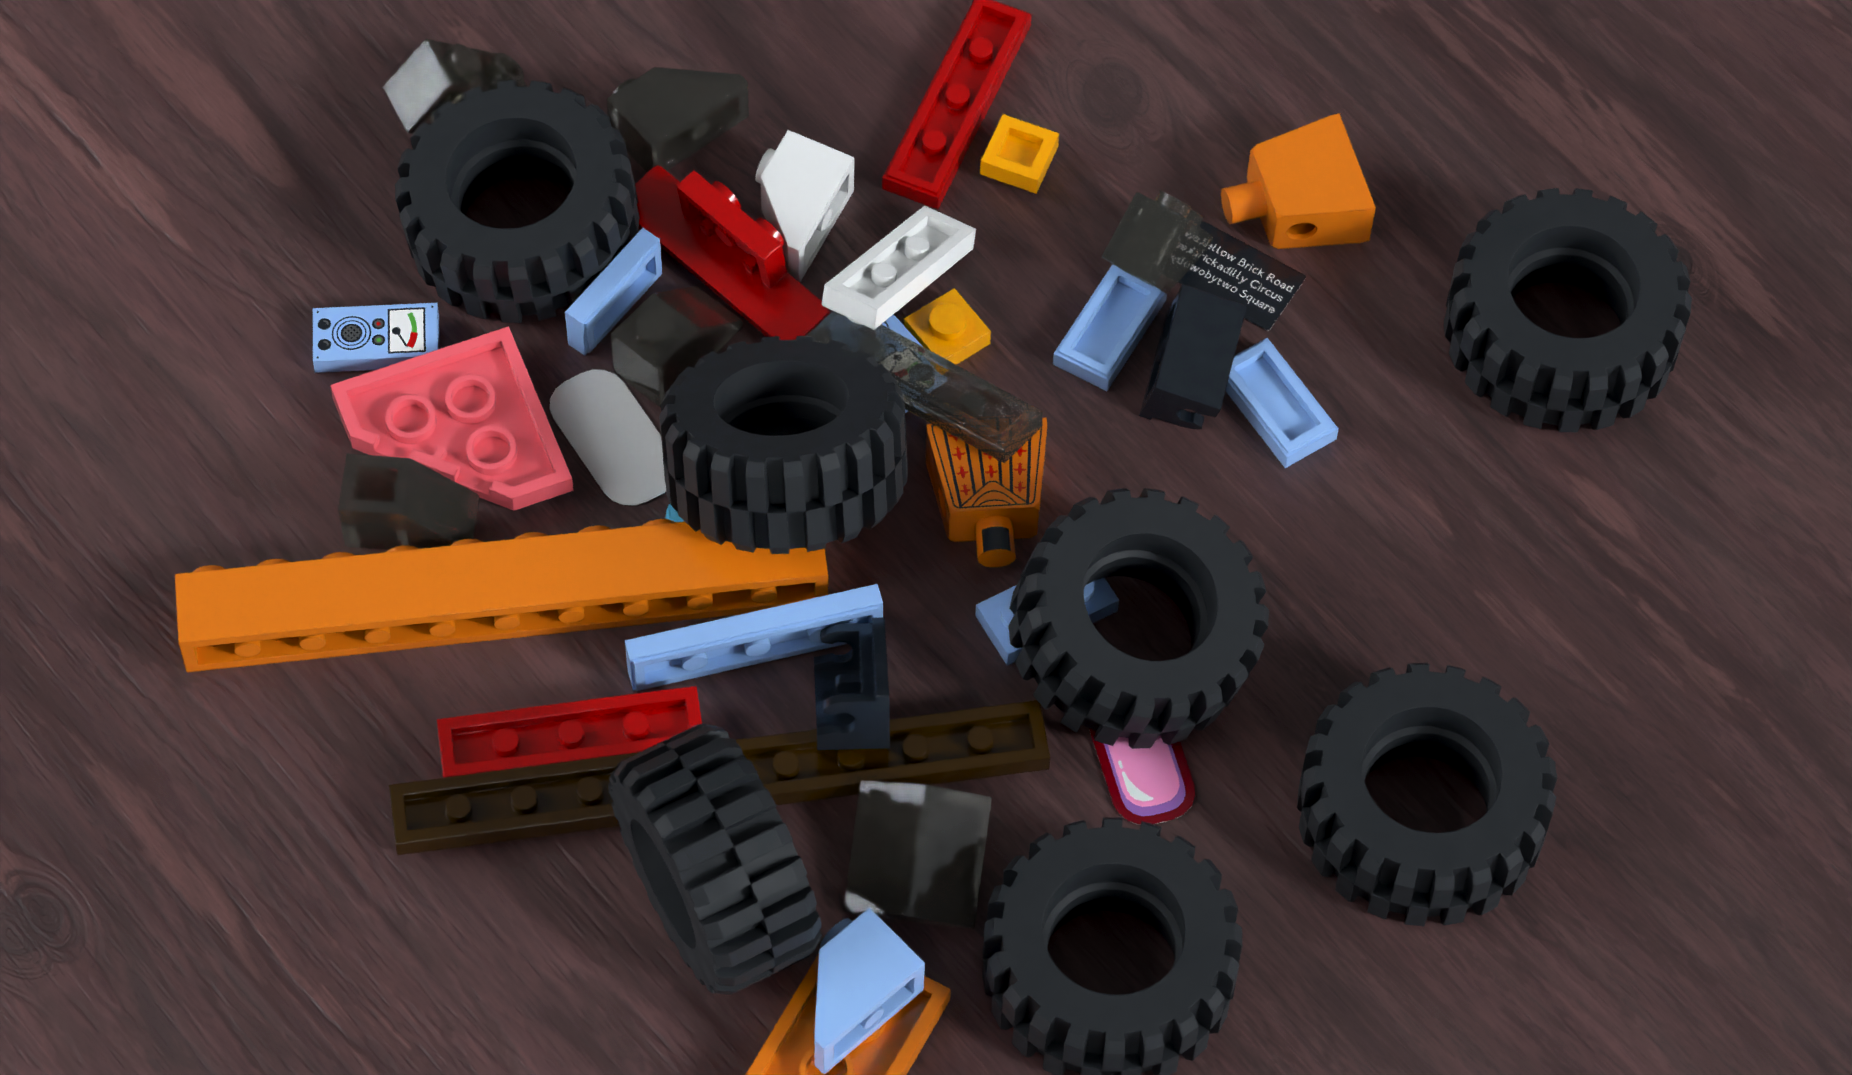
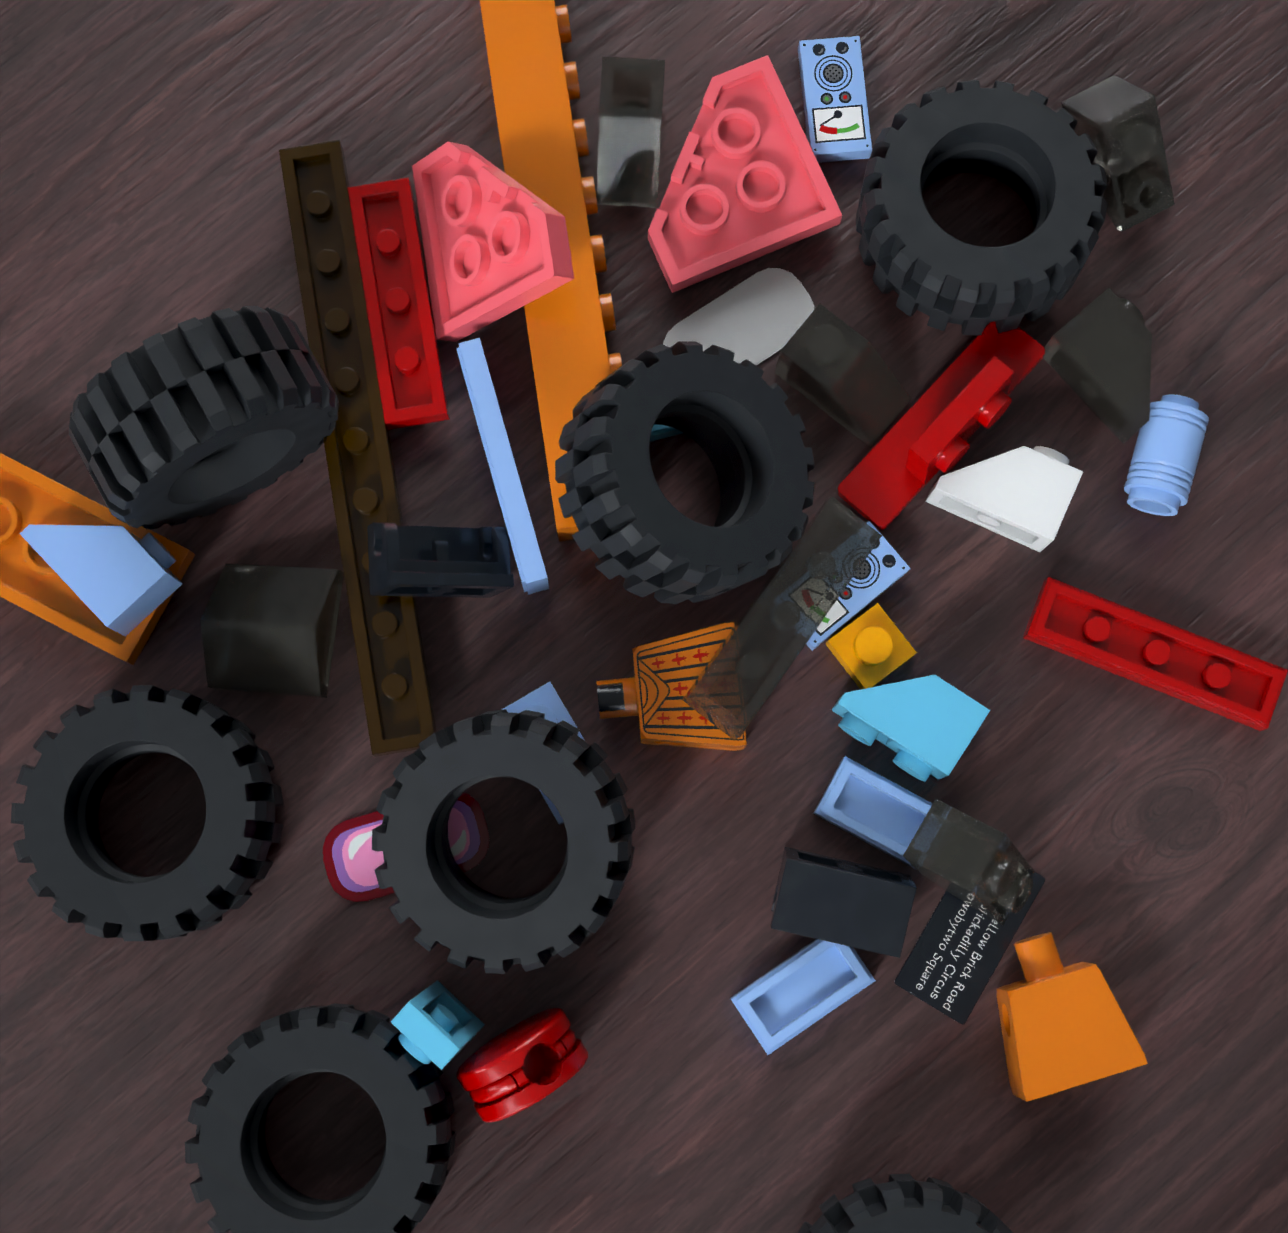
camera: 90 degrees right, 20 degrees up
light blue tile [565,228,662,355] -> none
white plate [822,205,976,330] -> none
light orange plate [980,114,1059,194] -> none
none -> medium azure plate [391,980,485,1070]
none -> coral plate [412,142,574,342]
none -> red head [456,1008,589,1123]
none -> medium azure slope [832,675,990,782]
none -> light blue head [1124,394,1209,516]

